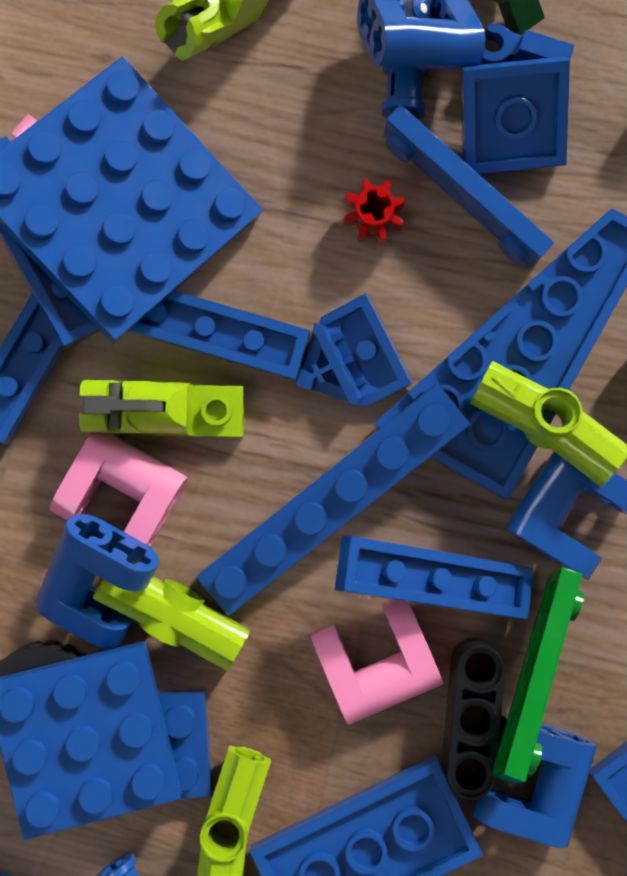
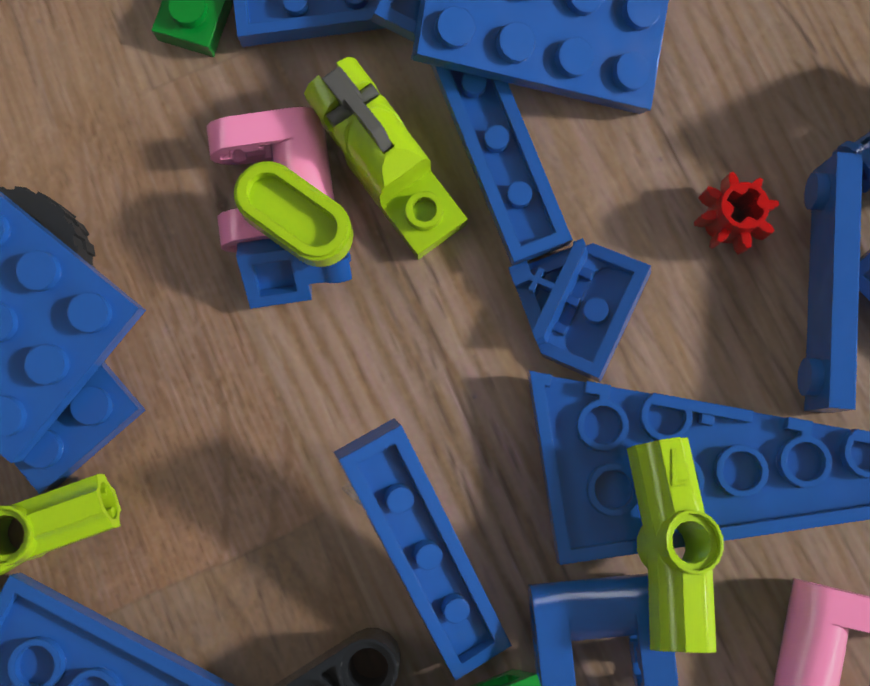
camera: 50 degrees right, 5 degrees down
blue connector [35,514,159,649] -> none
lime piece [93,577,251,671] -> none
blue plate [196,383,471,616] -> none
bright pink connector [310,599,444,725] -> none
none -> lime tile [234,161,353,267]
none -> blue plate [236,238,352,309]

